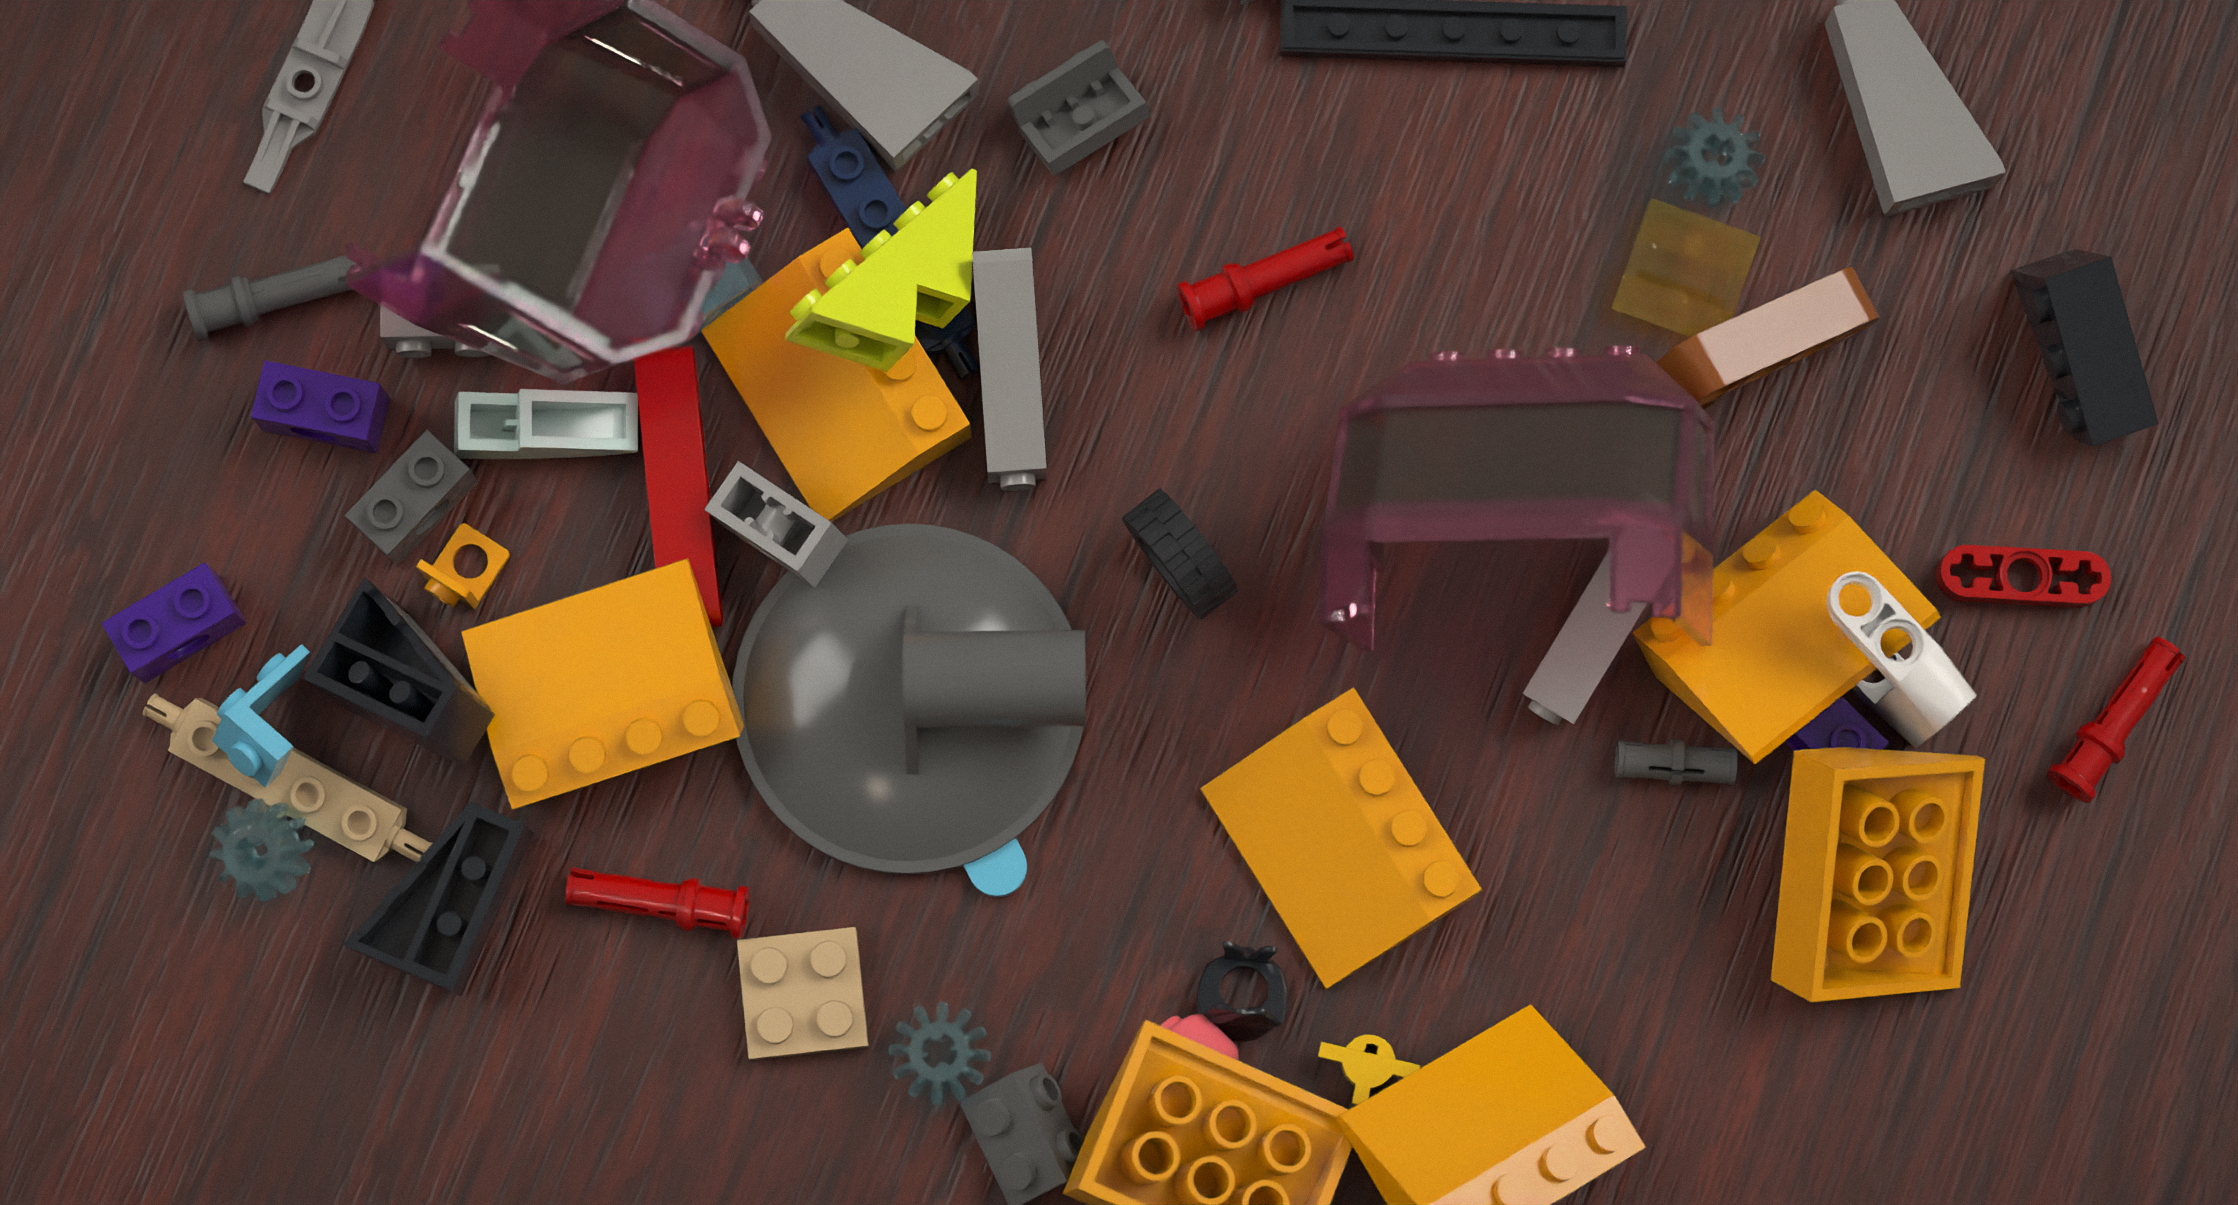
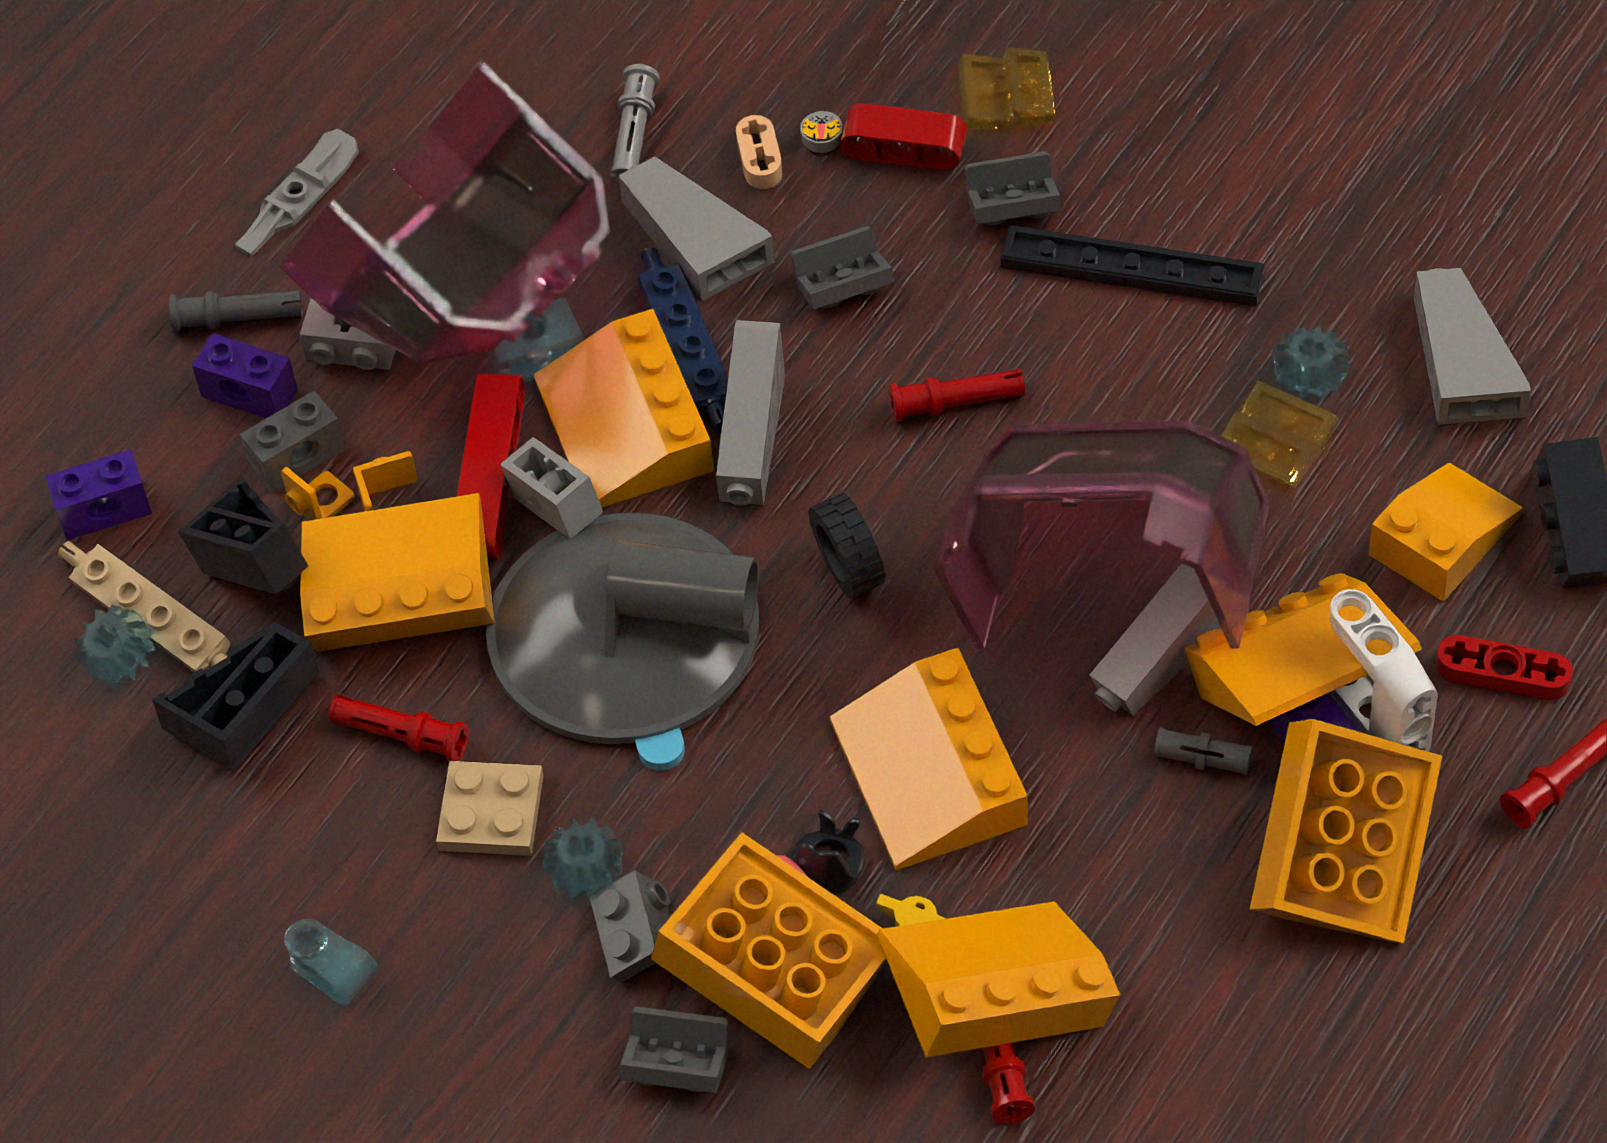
camera: 20 degrees right, 25 degrees down
medium azure bracket [212,644,311,788] -> none
light aqua slope [454,389,638,459] -> none
neon yellow slope [785,169,977,372] -> none
beam [1644,267,1880,425] -> none
none -> light orange bracket [353,451,418,511]
none -> light orange slope [1369,463,1524,602]

